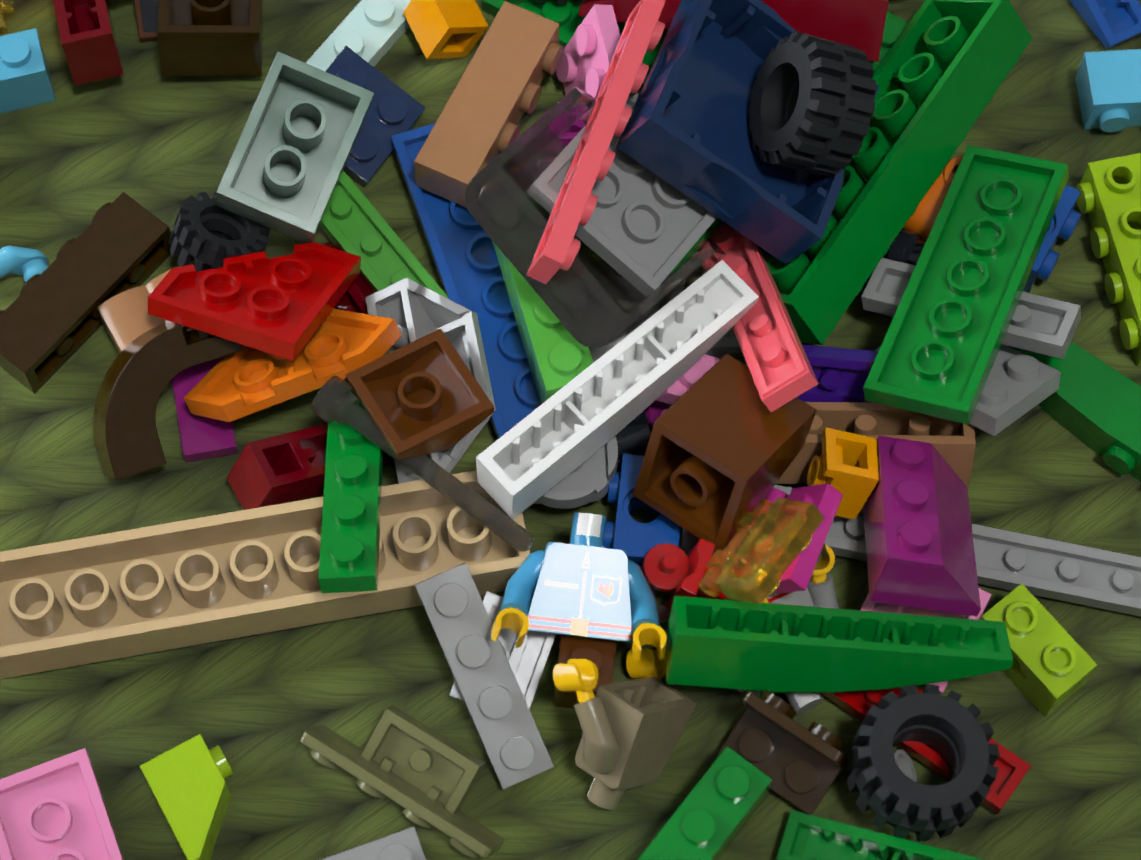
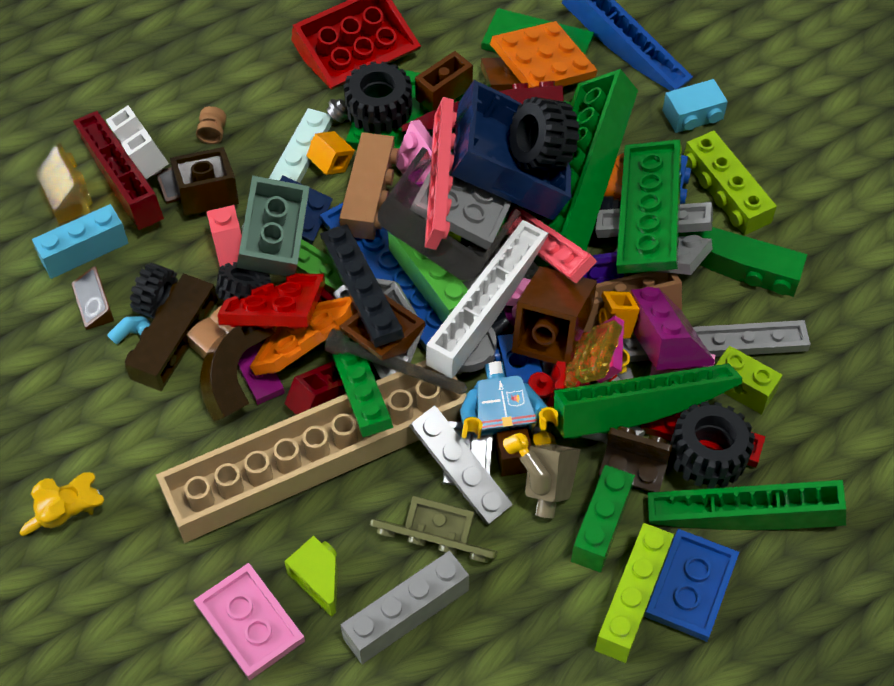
camera: 15 degrees left, 10 degrees down
none -> black tyre [130,263,178,319]
none -> coral slope [206,205,242,267]
none -> black plate [320,224,404,348]

